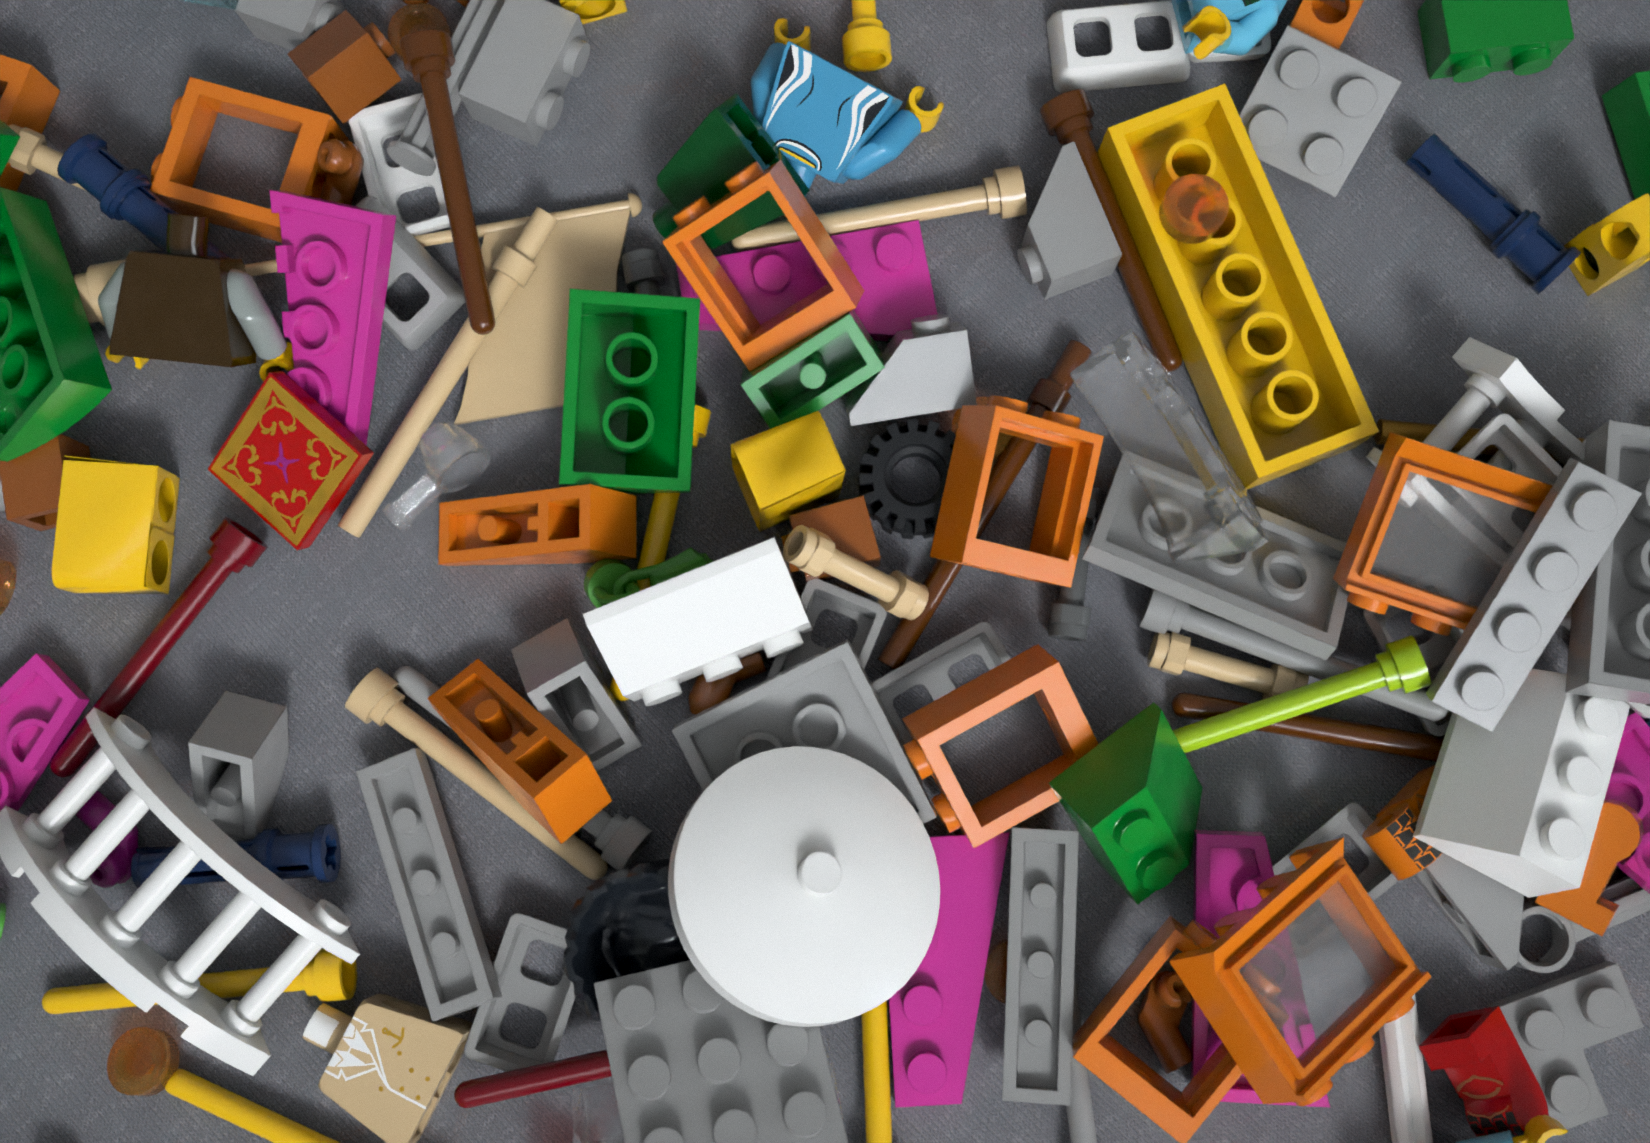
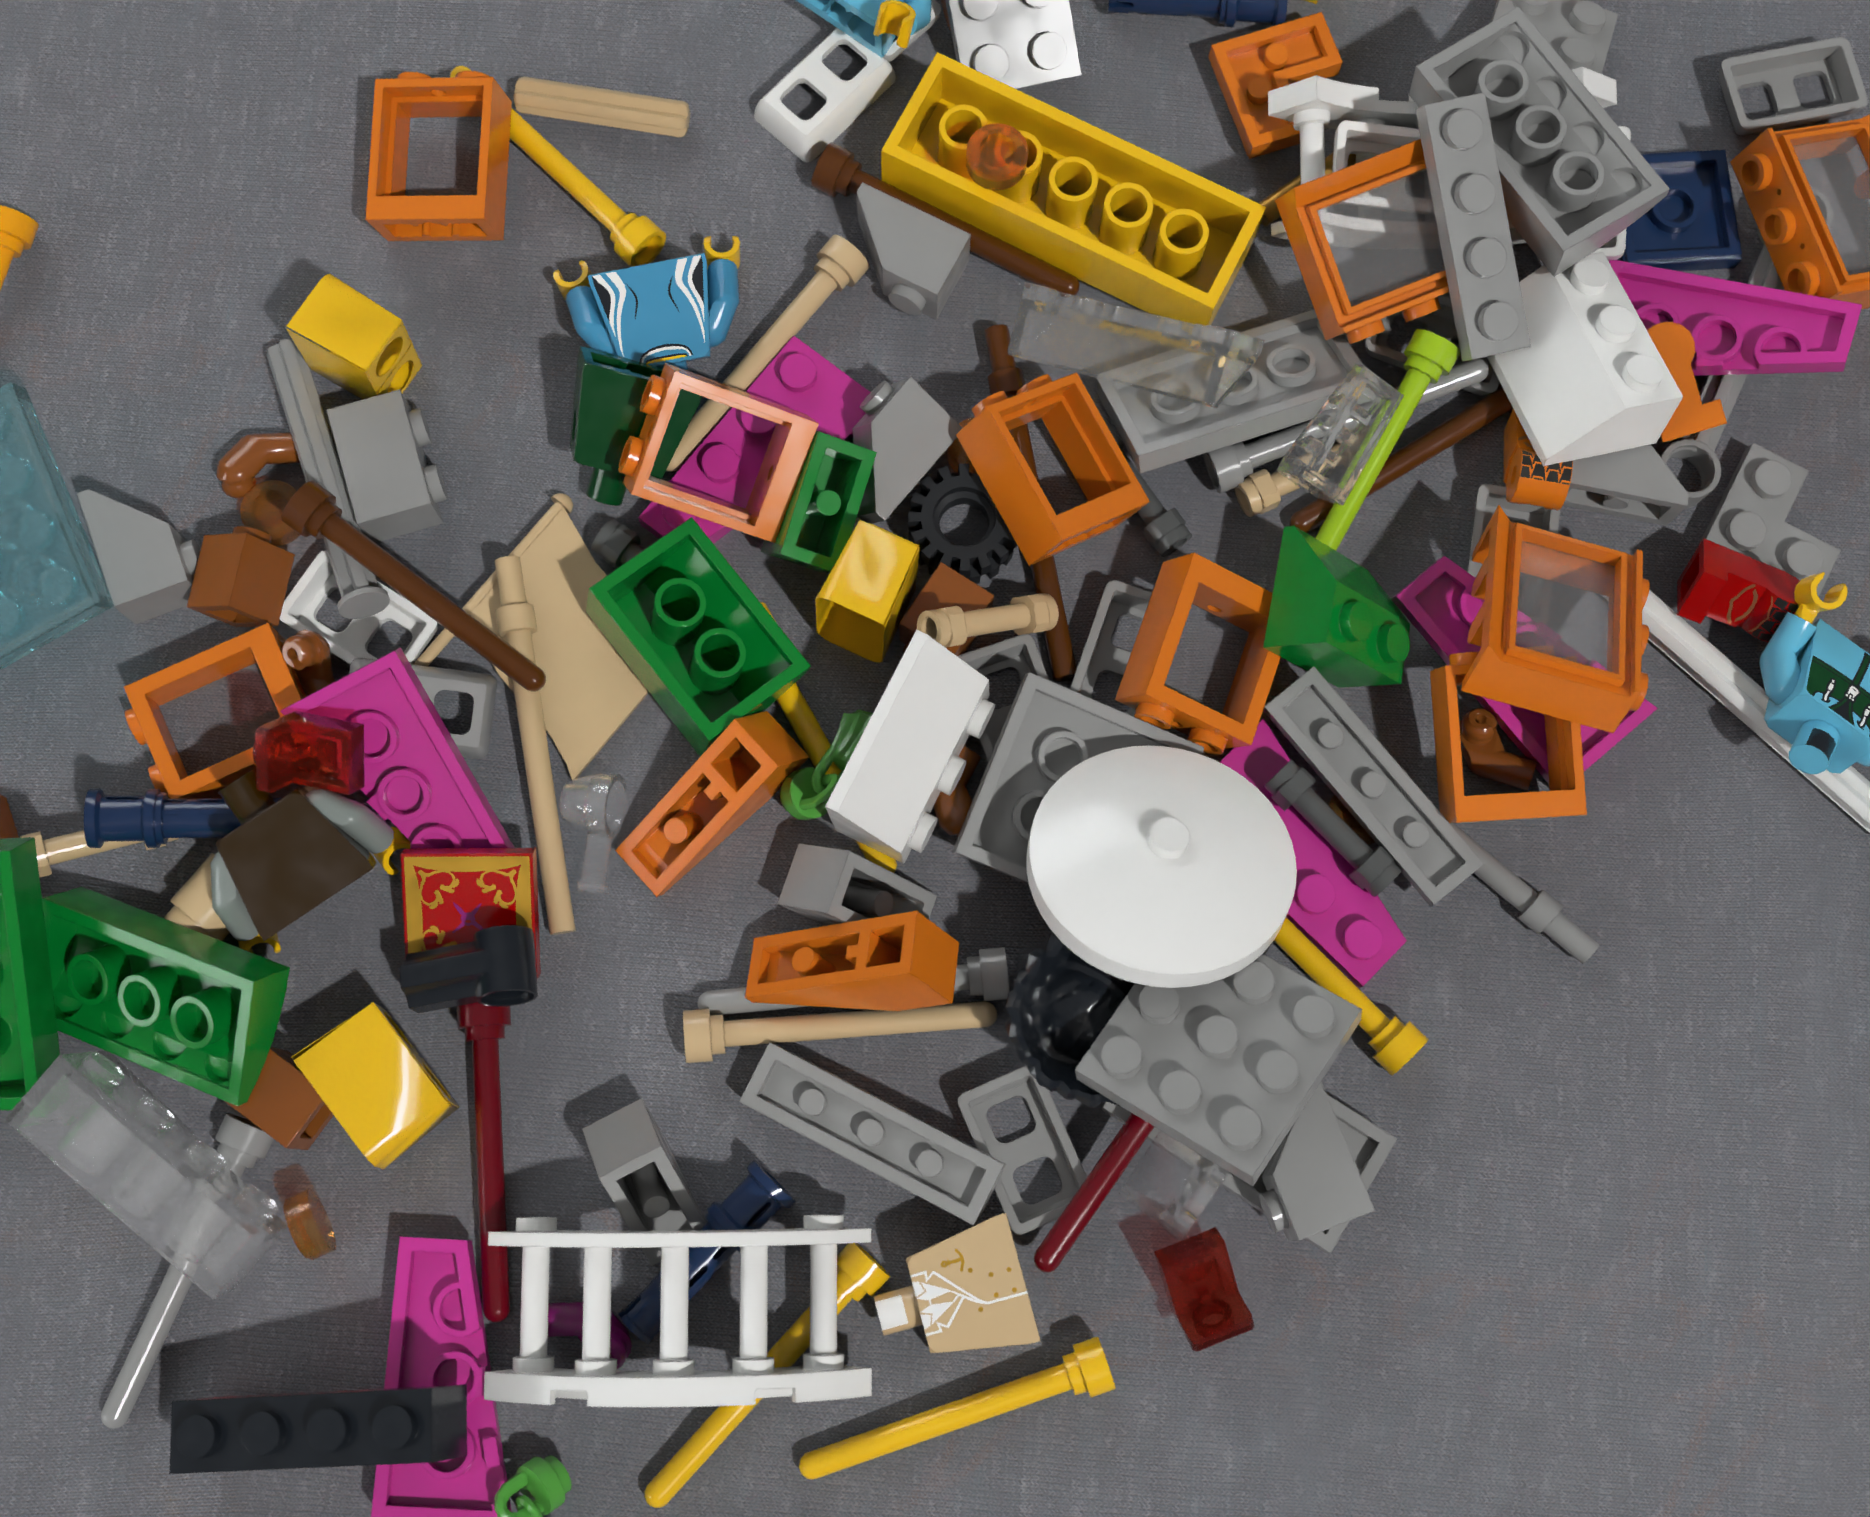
camera: 50 degrees left, 5 degrees down
clear orange tile [107,1027,180,1097] -> none
none -> clear red bracket [253,711,365,795]
none -> black piece [400,925,538,1013]
none -> orange plate [1208,12,1343,159]
none -> dark grey bar [1264,759,1402,897]
none -> clear slope [1276,364,1404,506]

